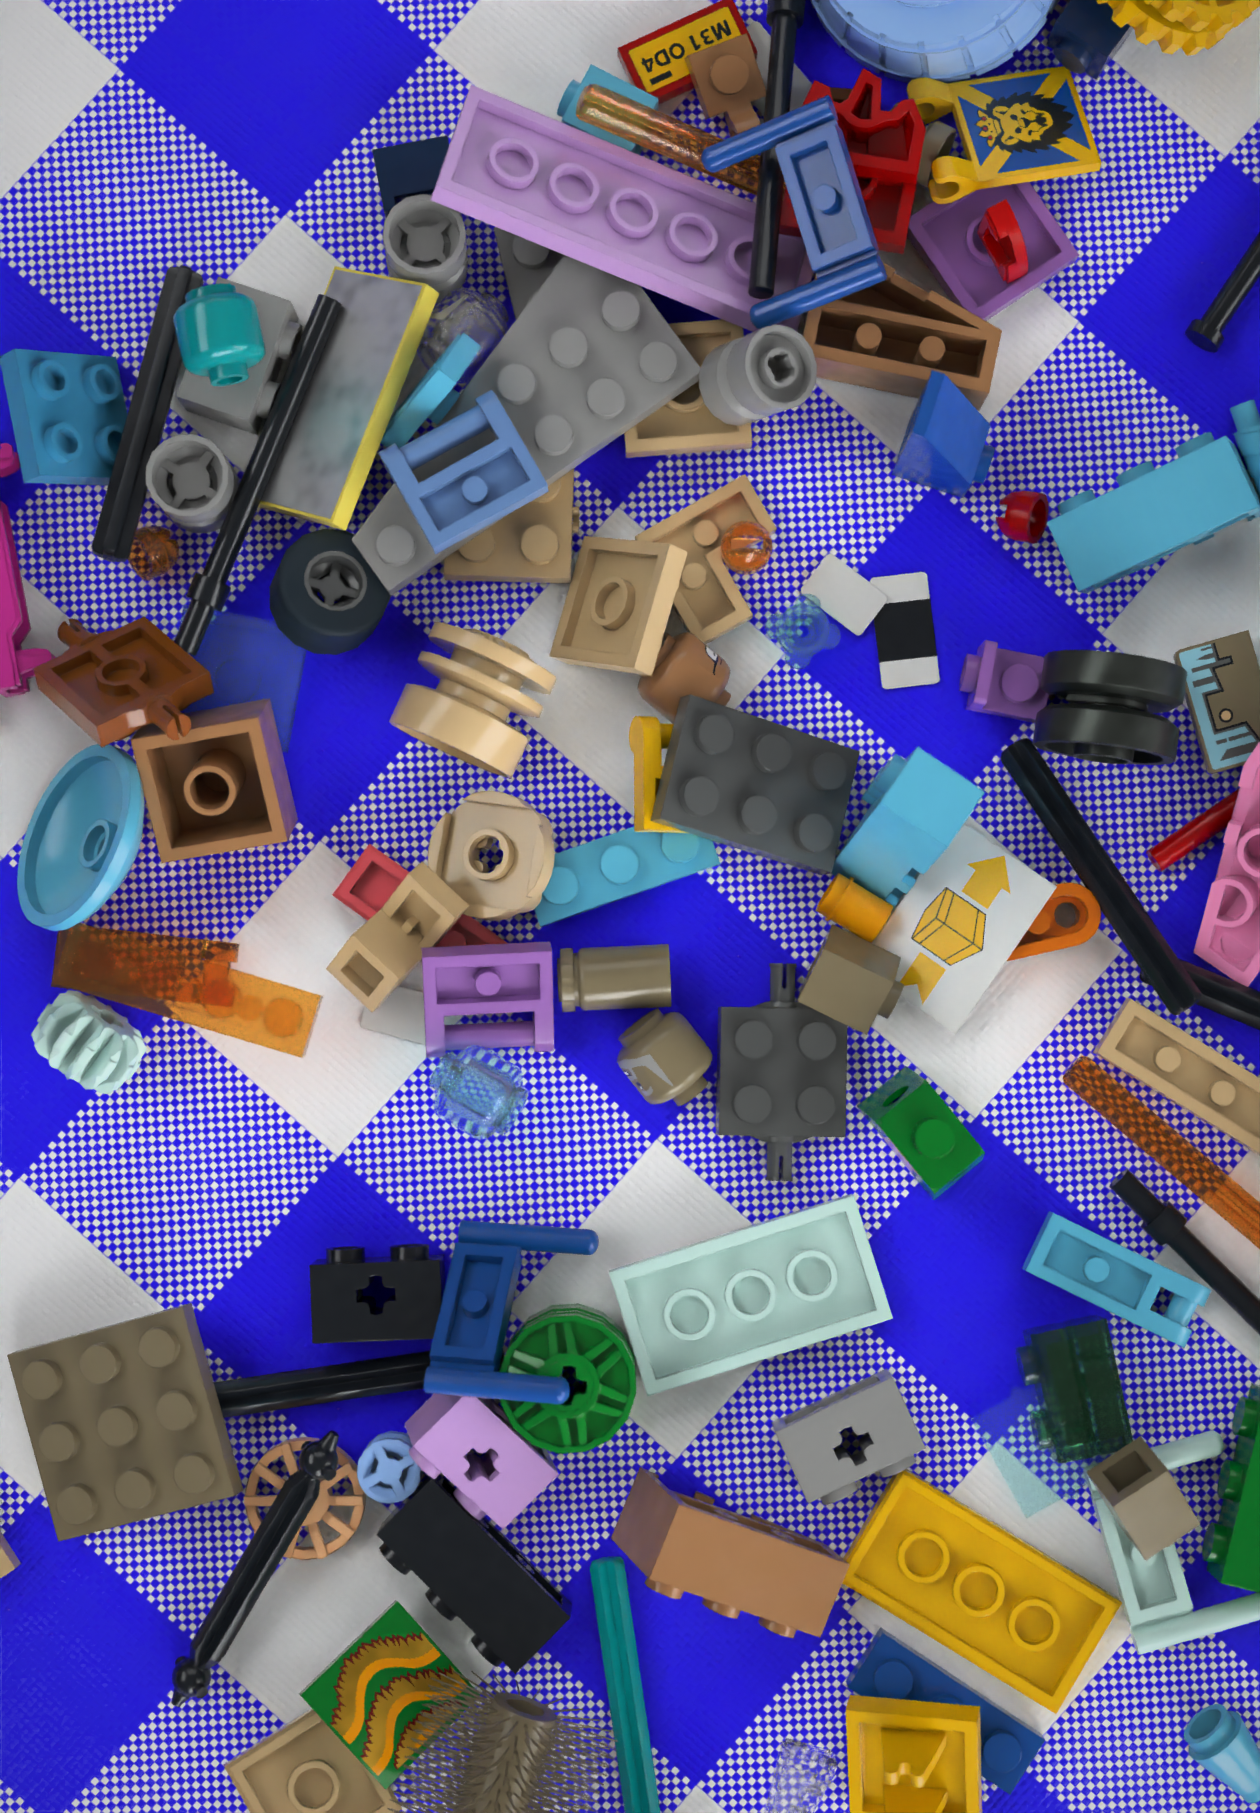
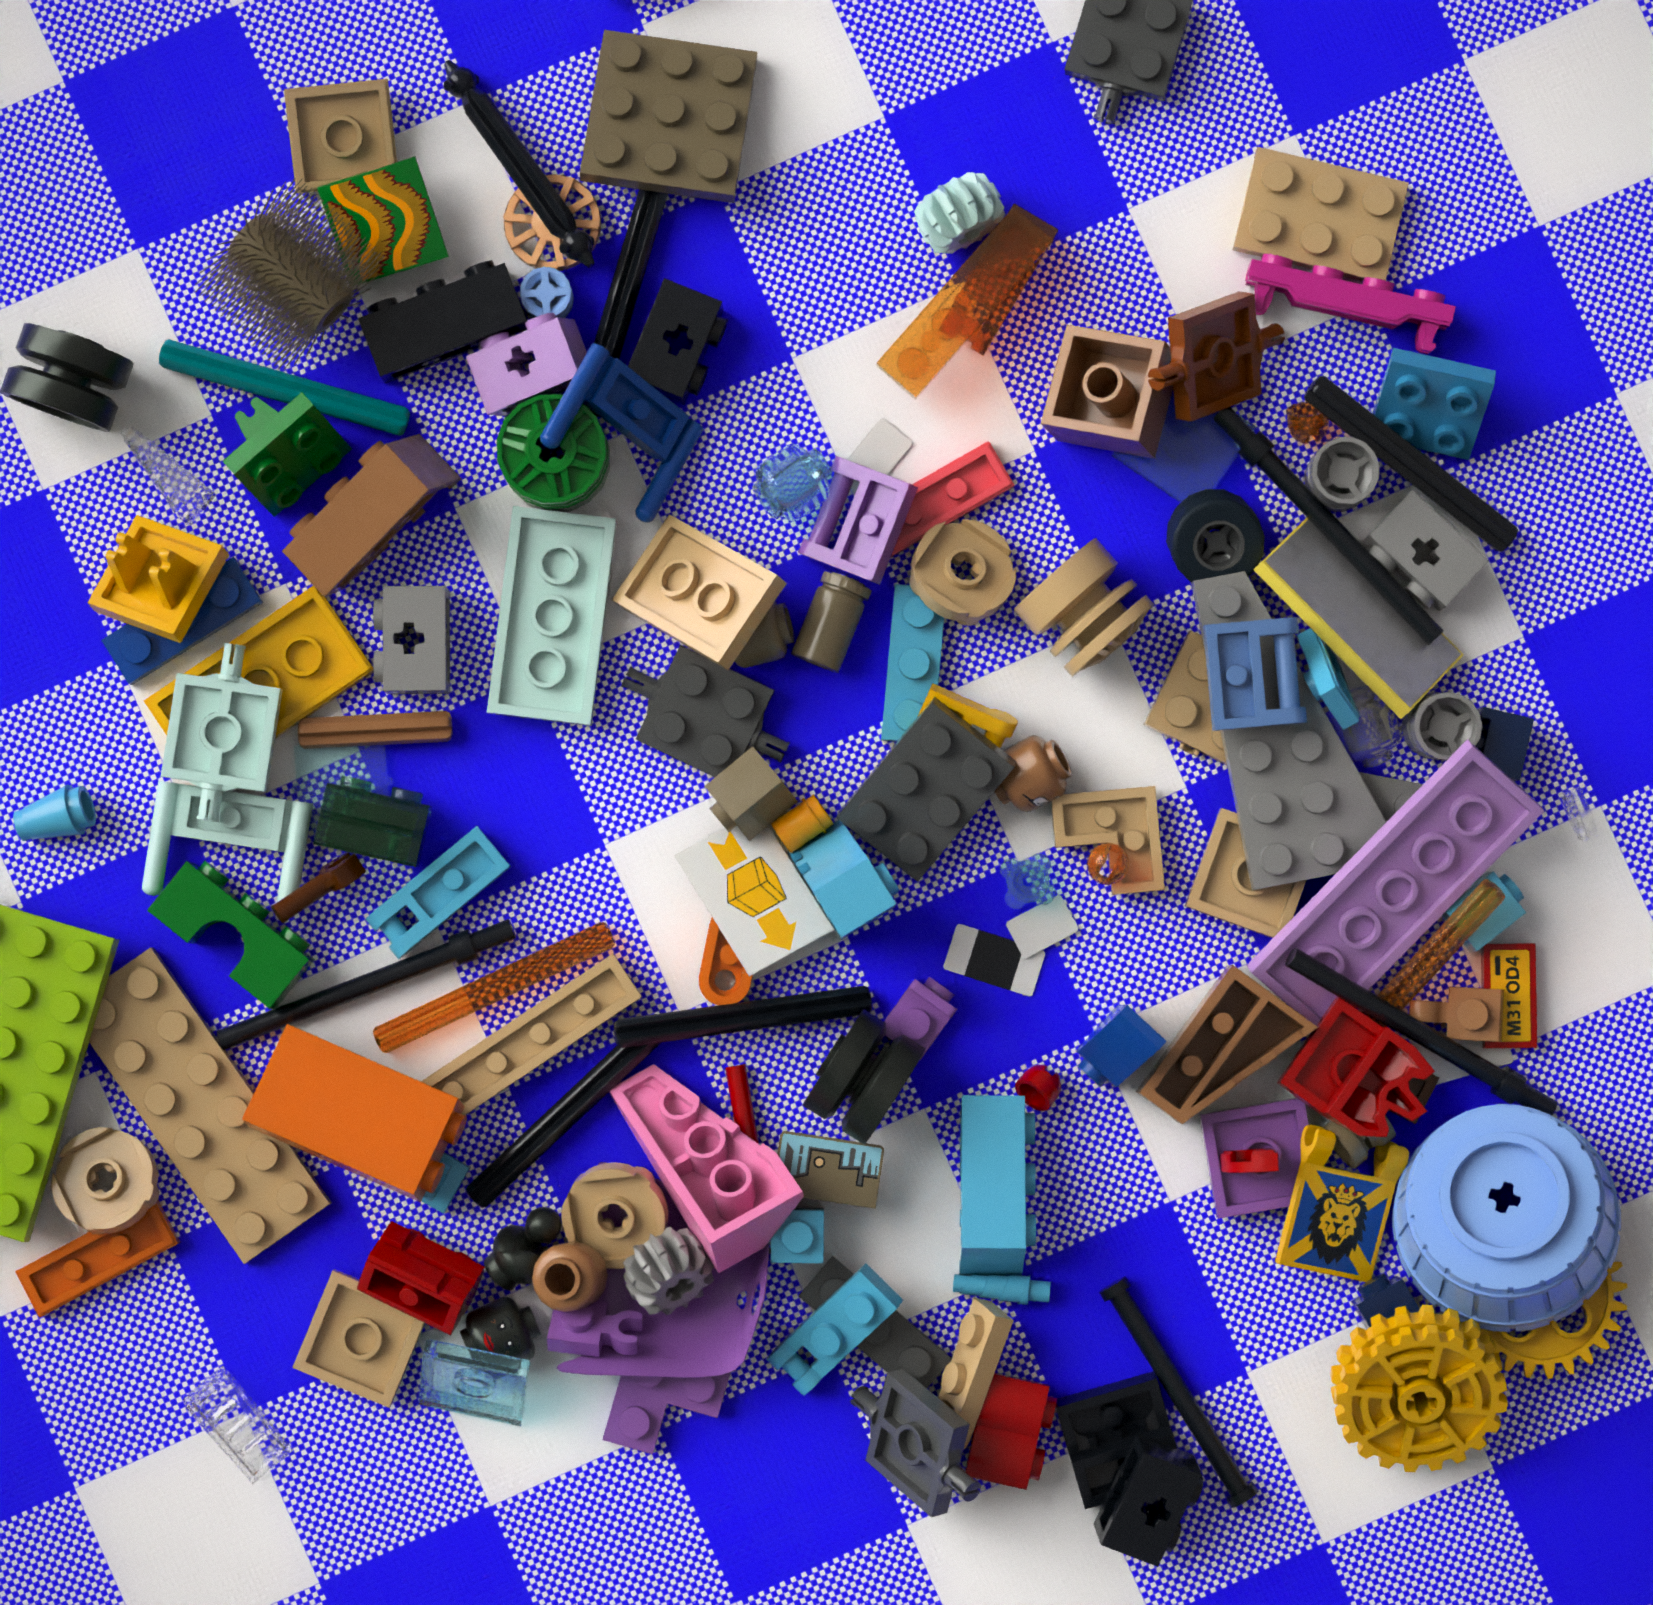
camera: 120 degrees right, 0 degrees up
medium azure dish [17,744,144,931] -> none
teal head [173,283,266,386] -> none
tan slope [326,862,469,1012] -> none
tan plate [549,536,688,676] -> none
light grey wheel [699,324,817,426] -> none
blue plate [701,95,887,329] -> none
green torso [857,1066,985,1200] -> none
dark tan brick [1086,1436,1200,1561] -> none
none -> light aqua plate [161,643,283,822]
none -> green plate [223,392,352,517]
none -> reddish brown bar [271,852,366,923]
none -> medium nougat axle [298,711,453,749]
none -> tan plate [612,514,787,670]
none -> clear tile [1561,786,1599,841]

